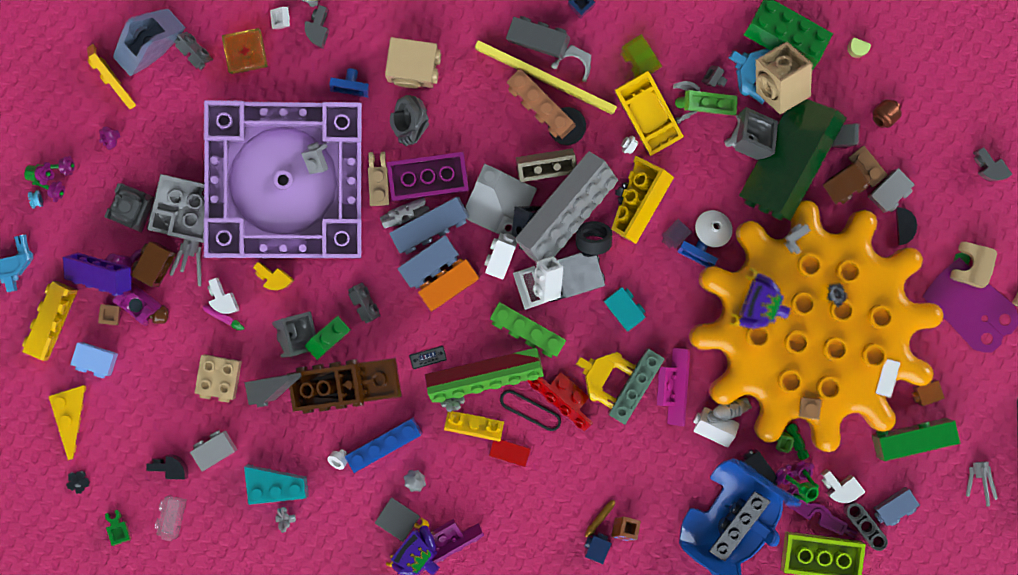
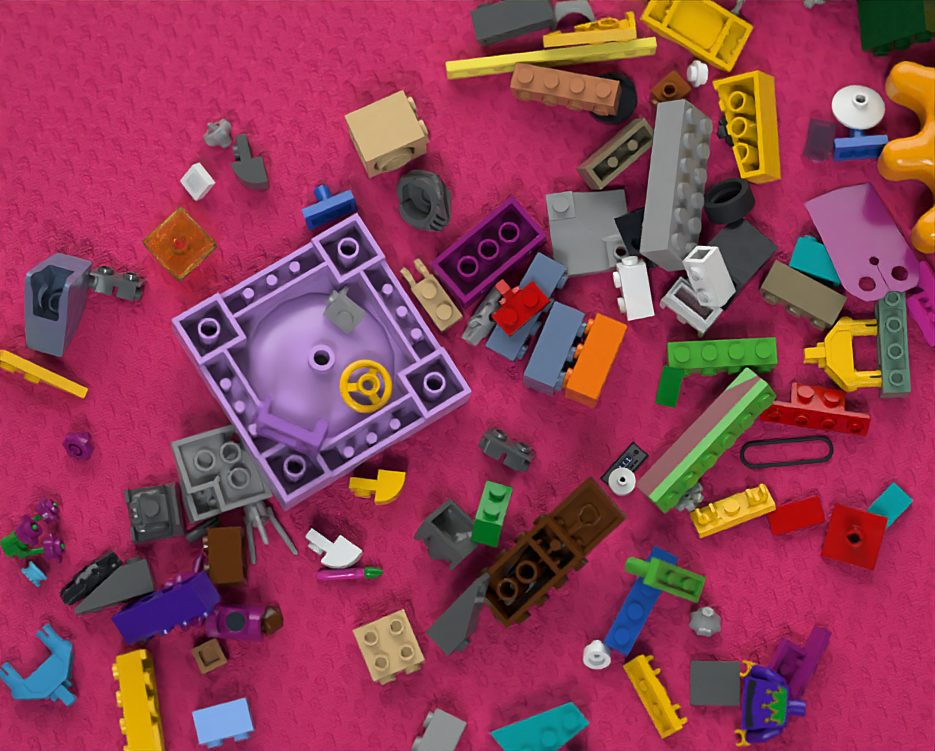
camera: 25 degrees left, 10 degrees down
none -> black hinge [59,550,123,606]
none -> dark grey slope [74,557,157,617]
none -> dark grey pin [185,516,221,544]
none -> medium lavender window [253,395,330,459]
none -> yellow piece [339,360,393,413]
none -> red hinge [492,279,551,337]
none -> yellow wing [543,11,637,47]
none -> white tile [608,468,636,496]
none -> yellow plate [623,654,687,739]
none -> bright green piece [625,557,706,603]
none -> dark orange brick [649,70,692,111]
none -> green sticker [655,366,684,408]
none -> dark tan brick [758,260,847,331]
none -> magenta piece [804,183,920,302]
none -> red tile [821,503,888,570]
none -> teal tile [866,482,913,530]

